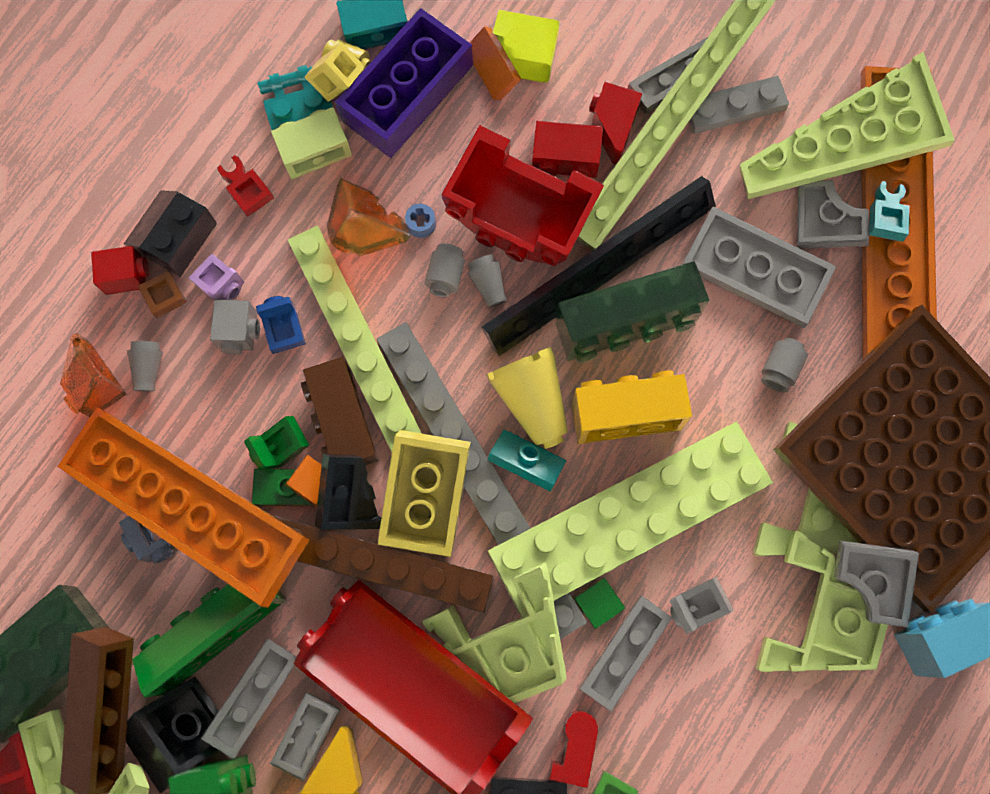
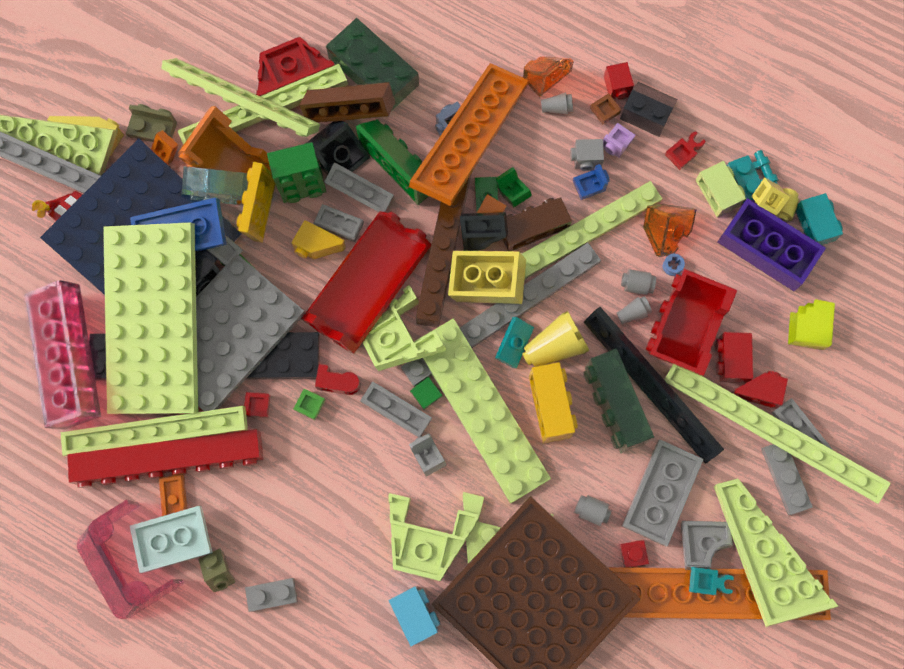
camera: 85 degrees right, 0 degrees up
orange tile [469,26,521,101] -> none
light grey tile [834,541,919,627] -> none
none -> red plate [619,540,649,568]

